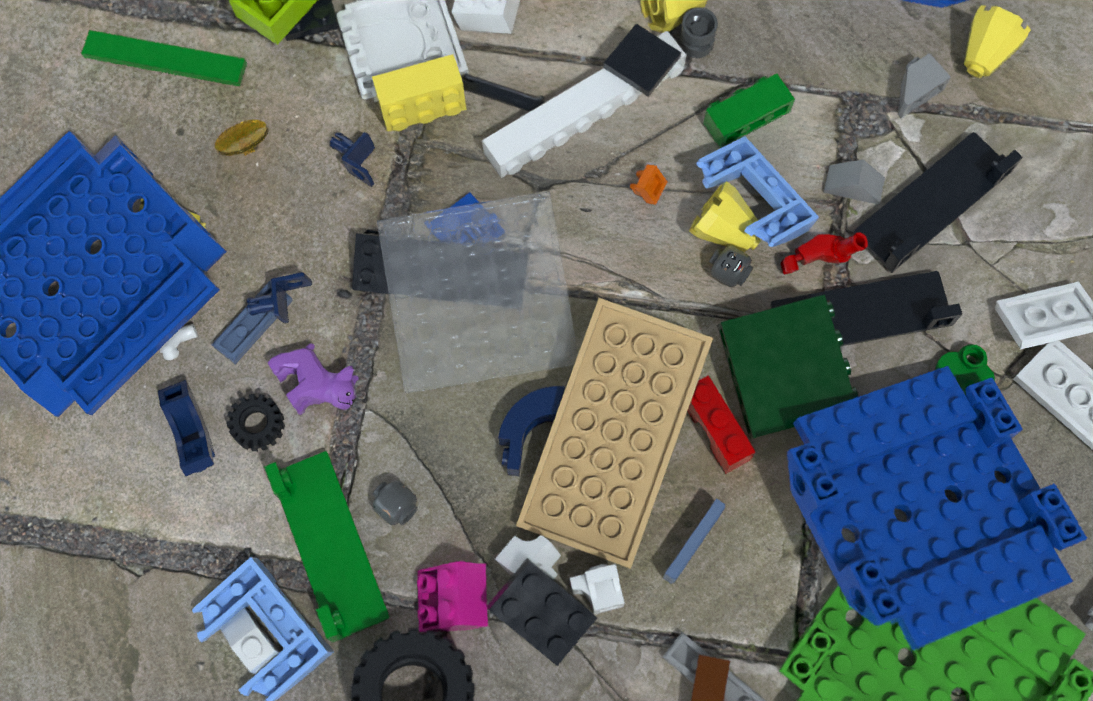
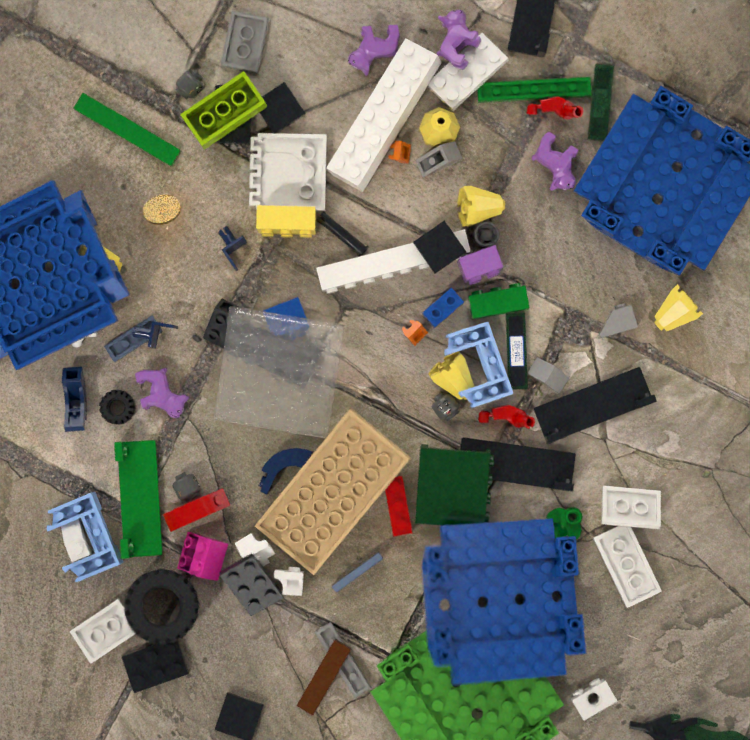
camera: 15 degrees right, 15 degrees up
none -> red arch [163,488,231,532]
none -> blue brick [422,288,464,329]
none -> medium lavender brick [457,245,503,285]
none -> tile [505,313,528,390]

